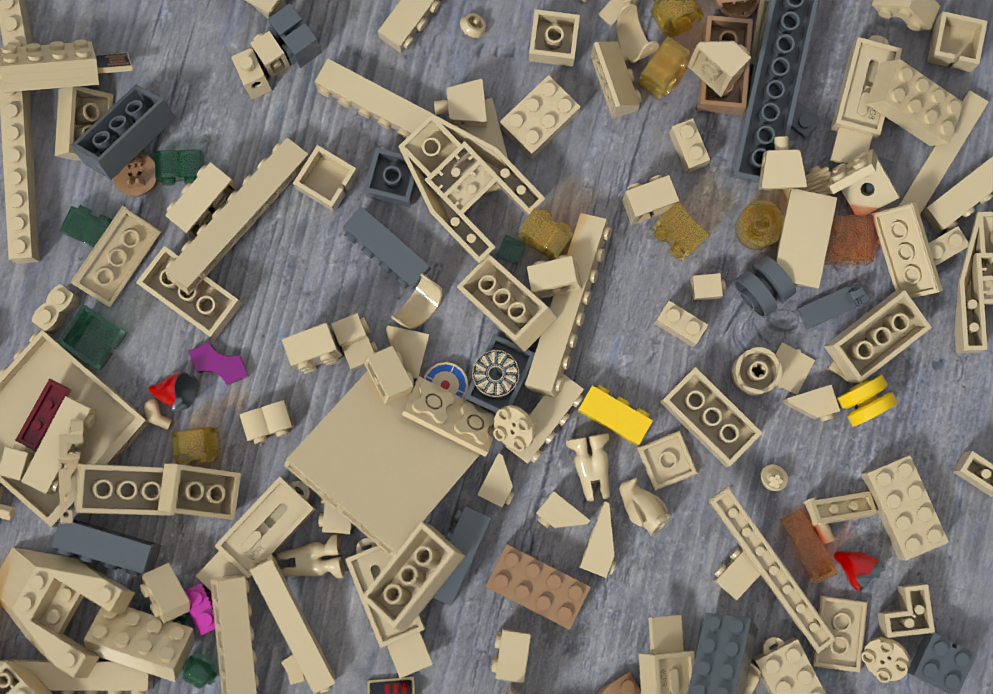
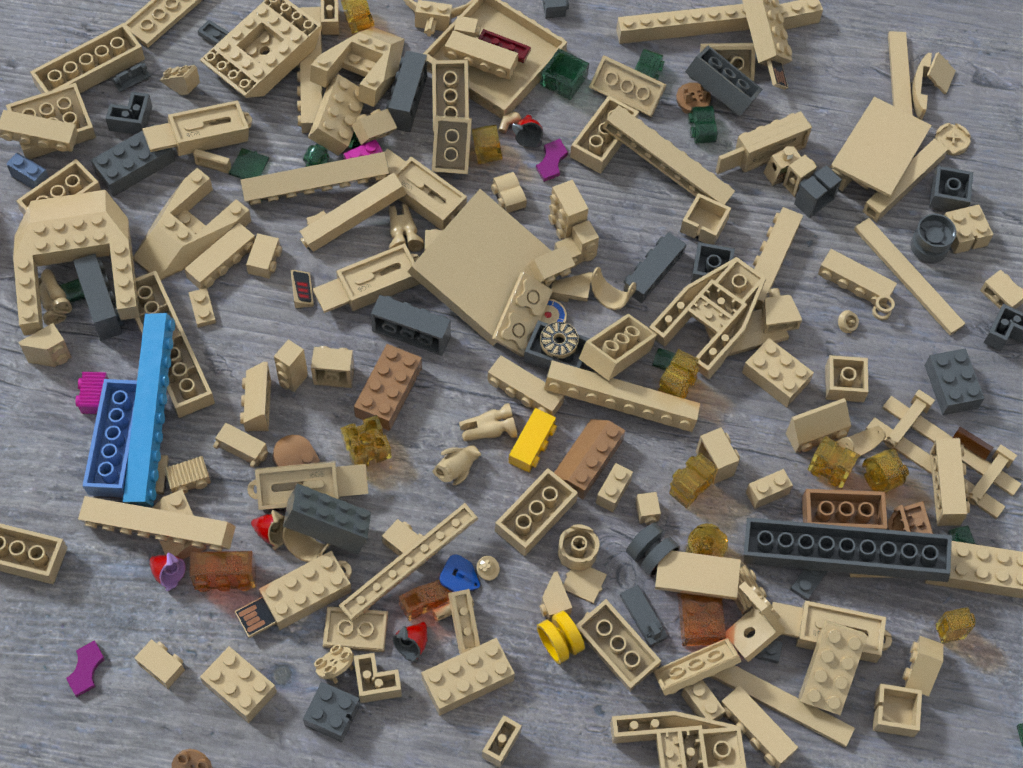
camera: 85 degrees right, 20 degrees down
tan brick [32,284,81,334] -> none
tan piece [58,420,83,524] -> none
tan brick [165,162,239,240] -> none
tan brick [361,522,465,631] -> none
tan slope [477,453,515,508] -> none
tan plate [493,405,537,452] -> none
tan brick [527,255,582,299] -> none
tan slope [536,491,590,529] -> none
tan slope [579,501,616,578] -> none
tan tile [637,431,698,491] -> none
tan slope [687,41,751,97] -> none
tan torso [759,136,807,190] -> none
none -> clear yellow brick [340,415,392,467]
none -> blue piece [439,554,480,592]
none -> medium nougat slope [554,419,625,499]
none -> tan piece [716,111,812,175]

